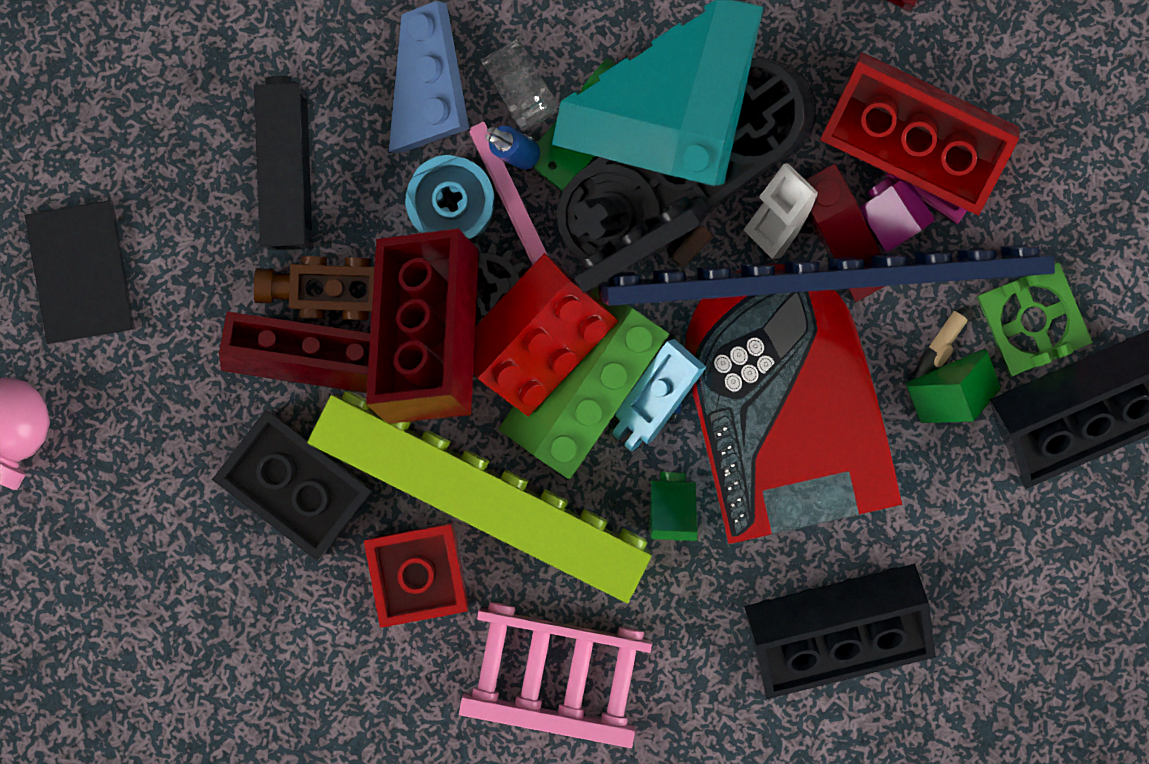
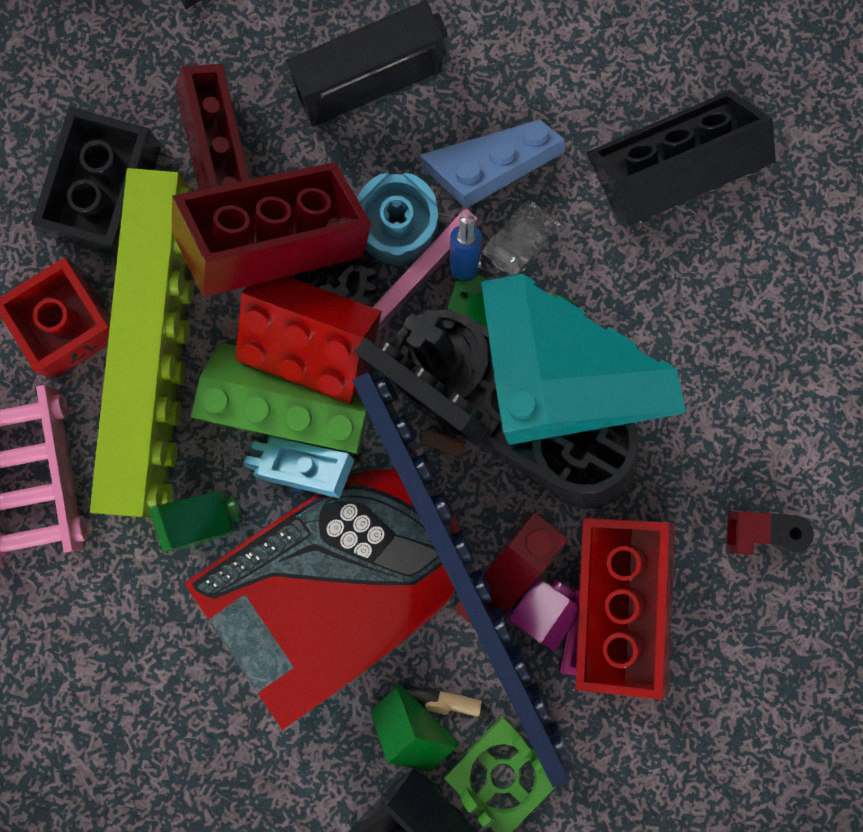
camera: 65 degrees right, 5 degrees down
reddish brown brick [254,256,375,320] -> none
white slope [743,164,818,259] -> none
black slope [744,564,936,699] -> none

